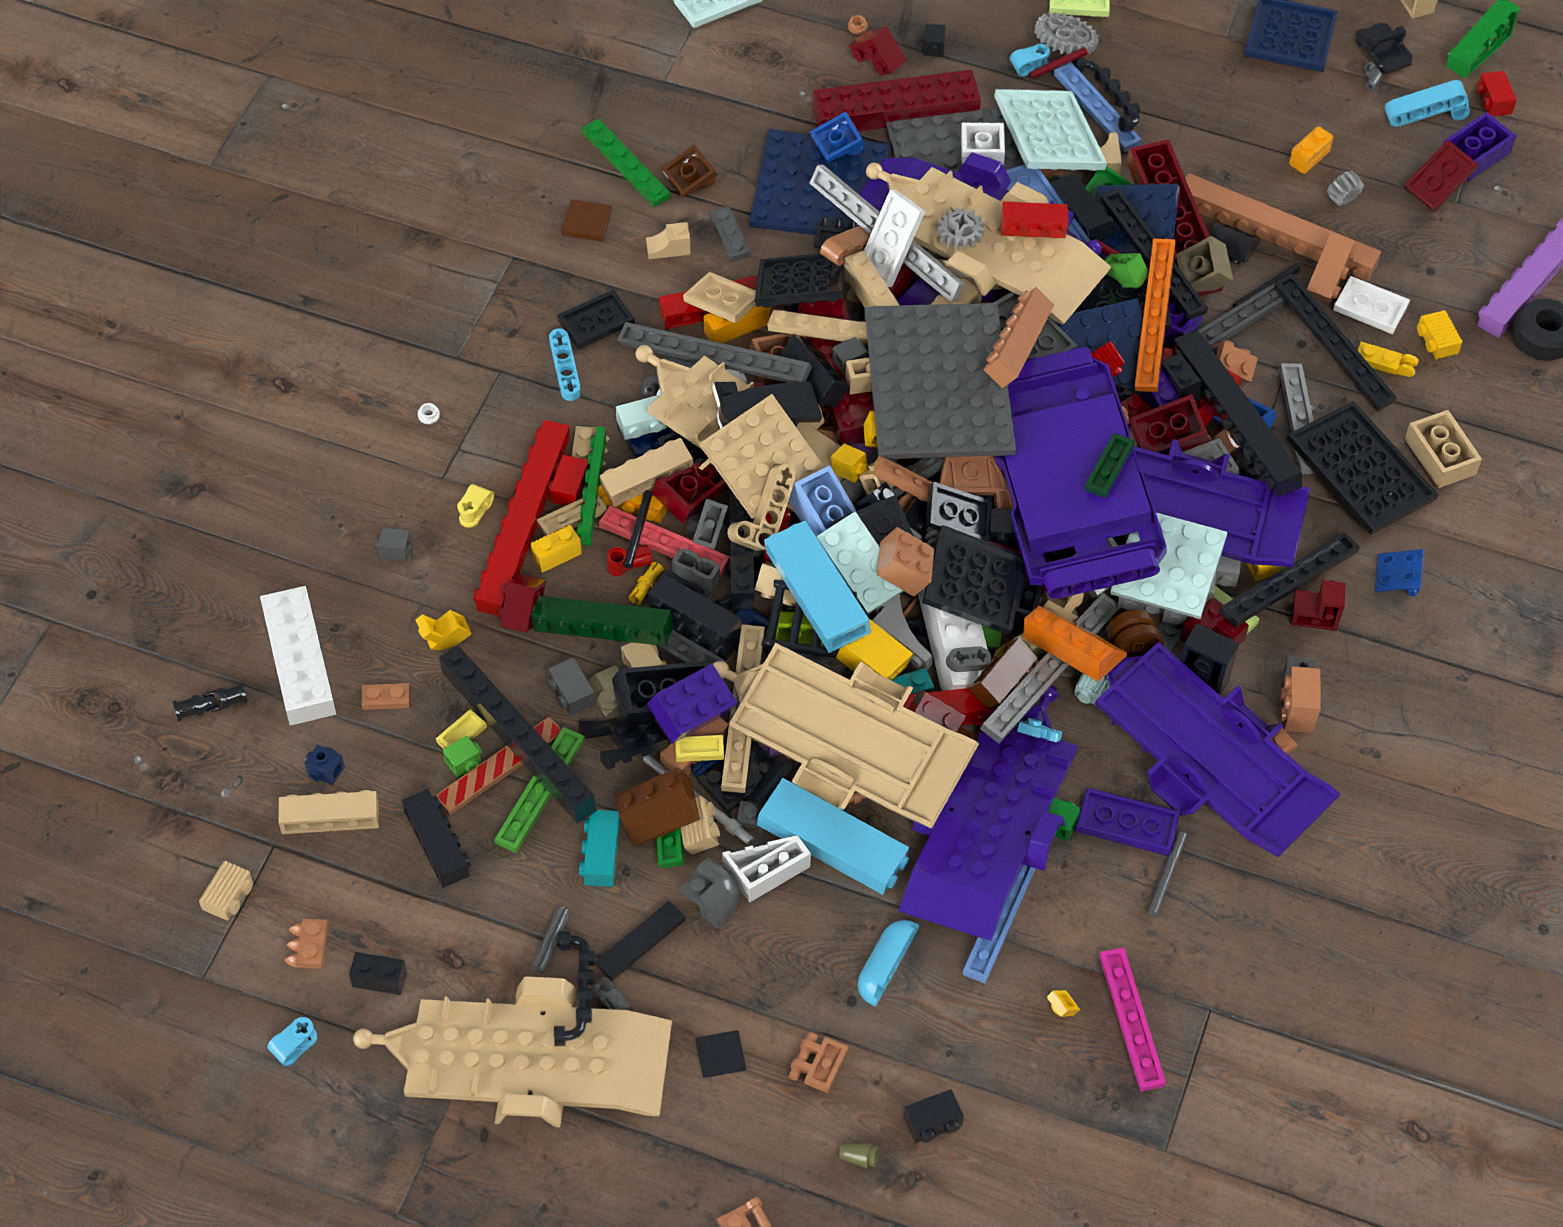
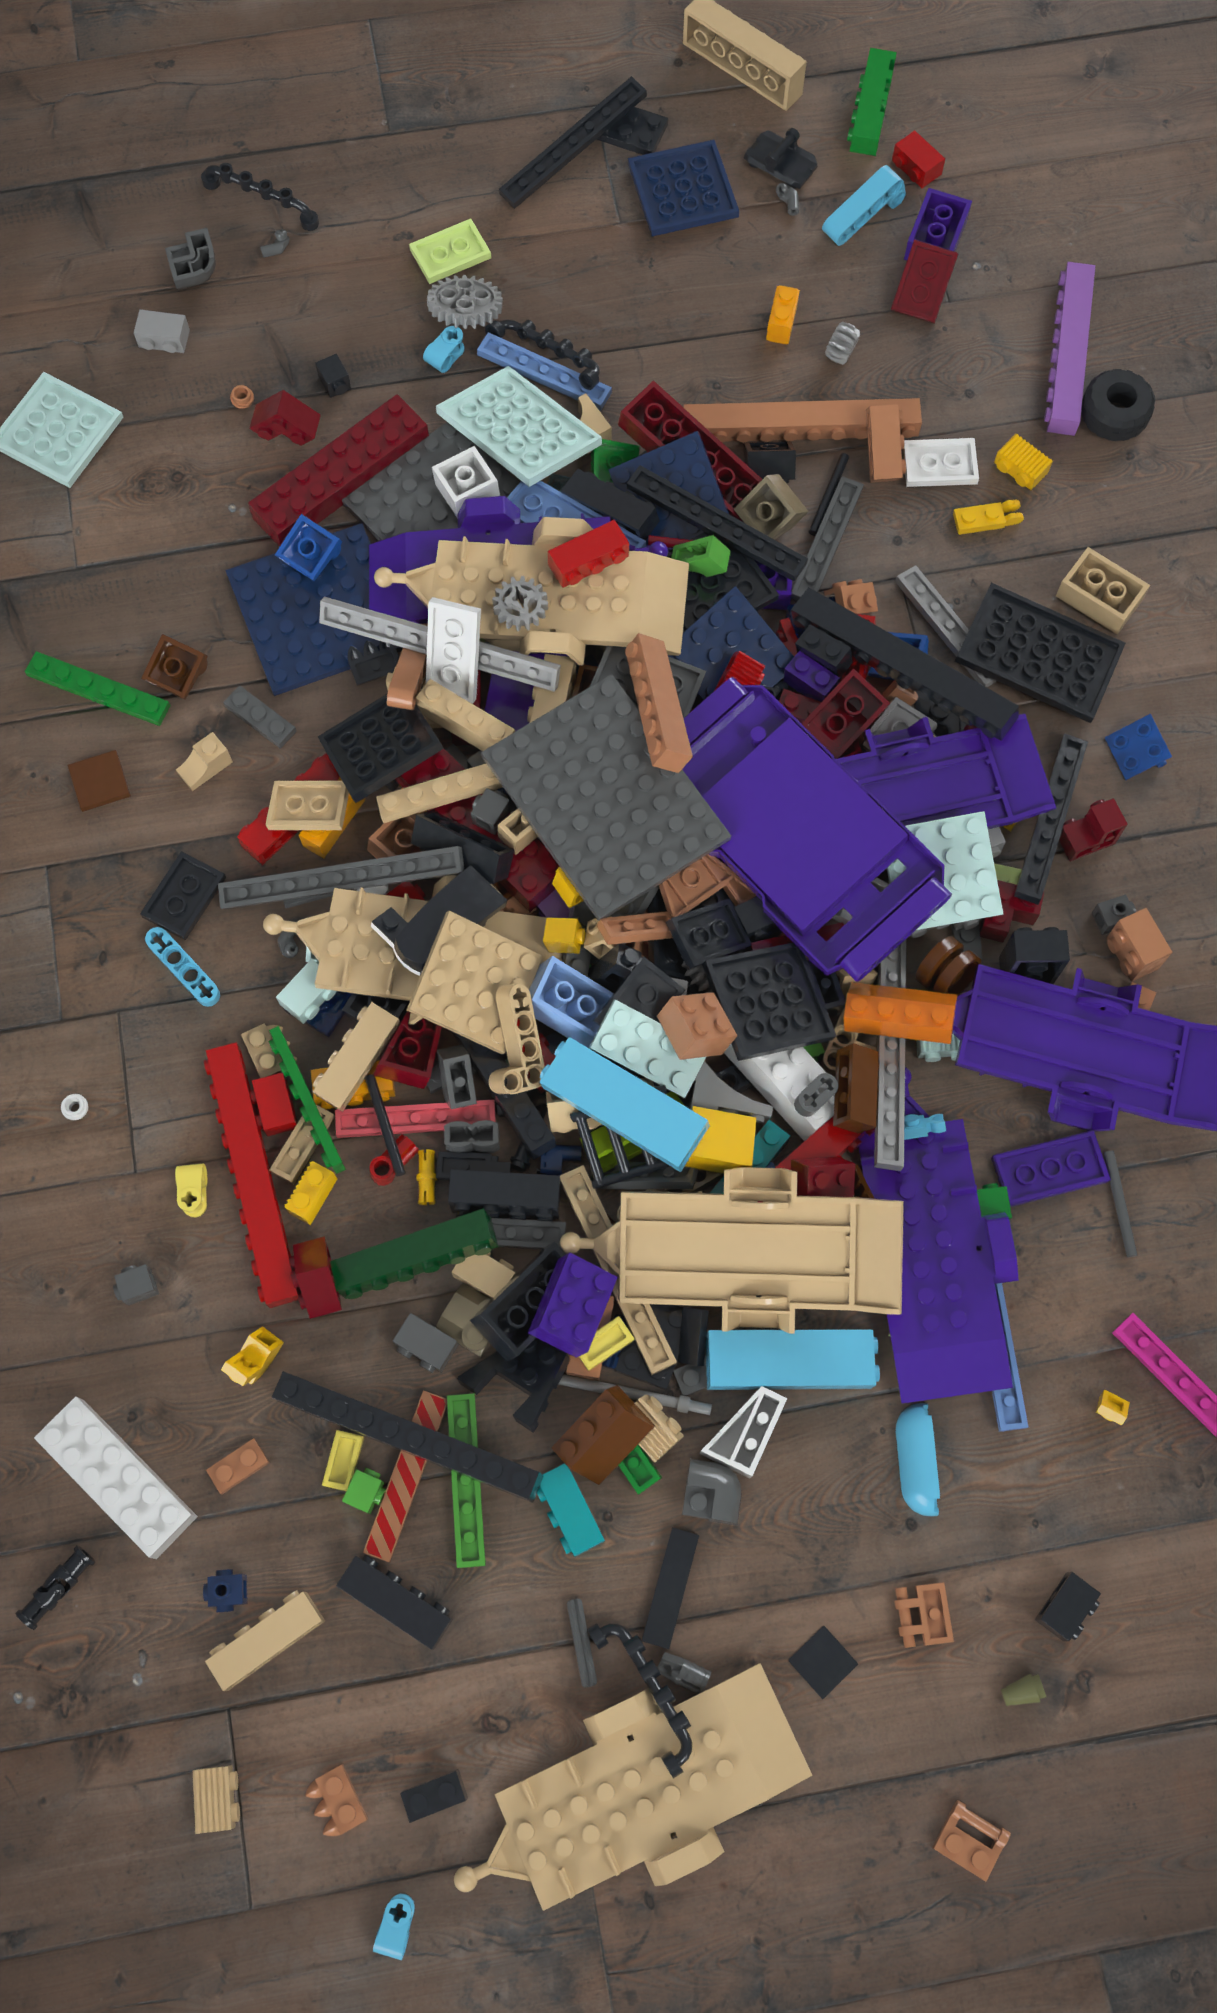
camera: 30 degrees left, 15 degrees up
dark red bar [1030,47,1088,79] -> none
dark green plate [1085,433,1135,498] -> none
orange plate [1135,239,1175,392] -> none
black plate [1274,273,1397,411] -> none

